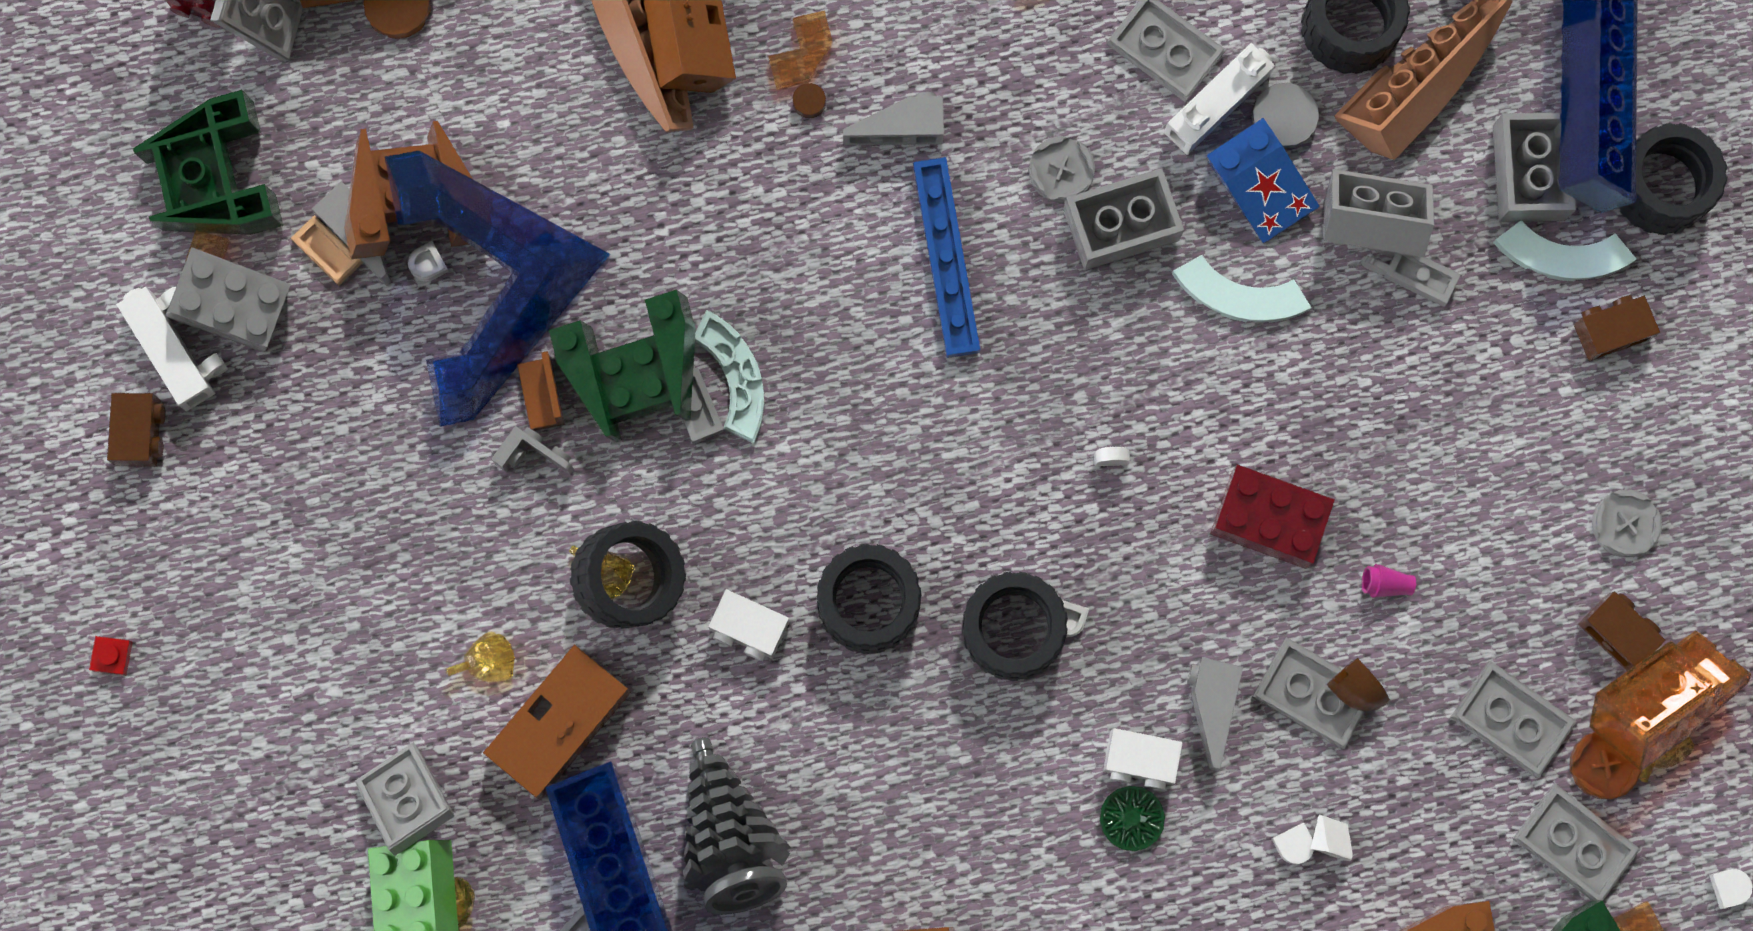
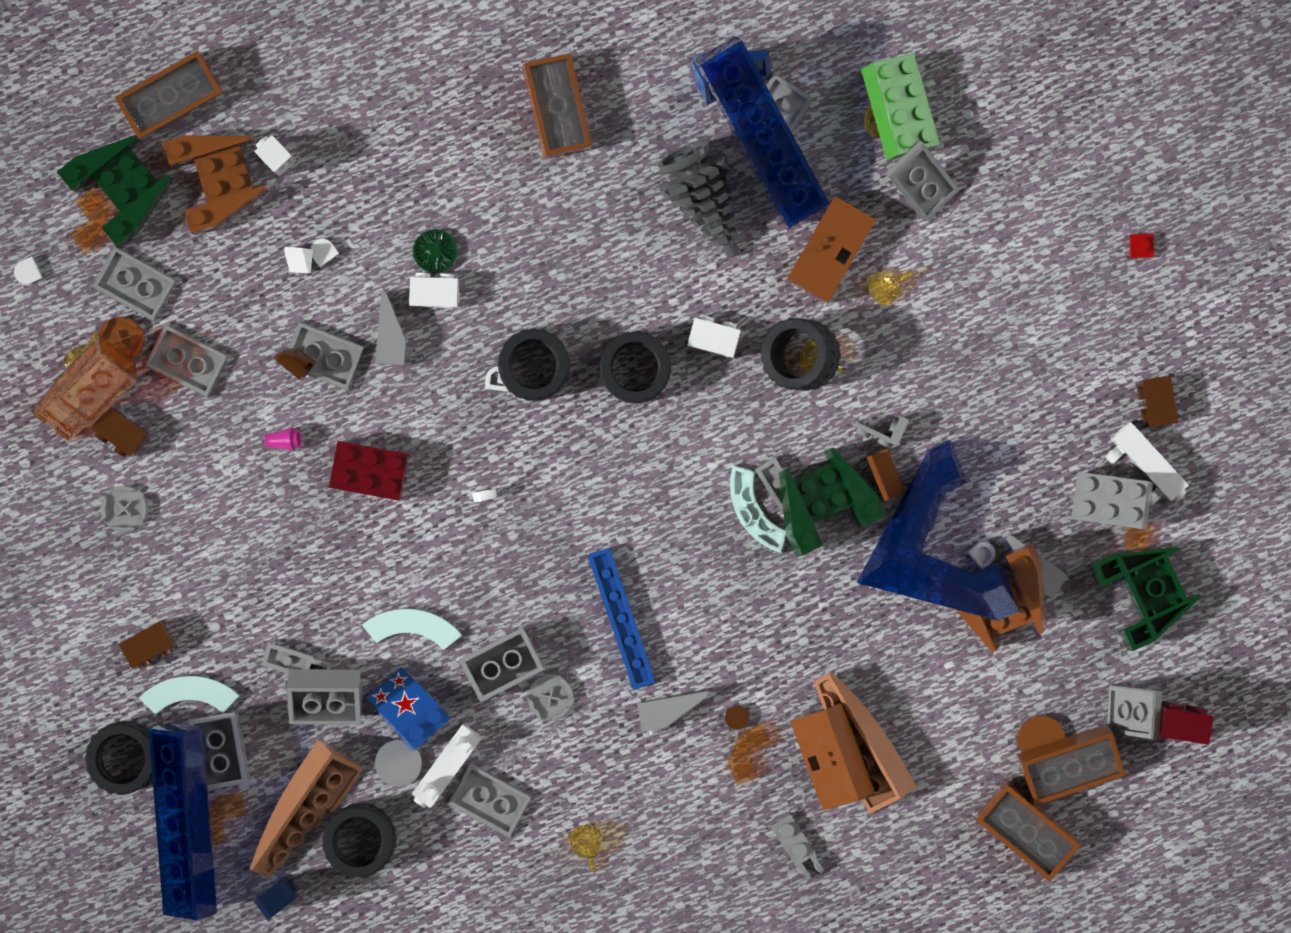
camera: 175 degrees right, 10 degrees up
light nougat tile [290,215,363,286] -> none
none -> clear orange tile [199,792,246,846]

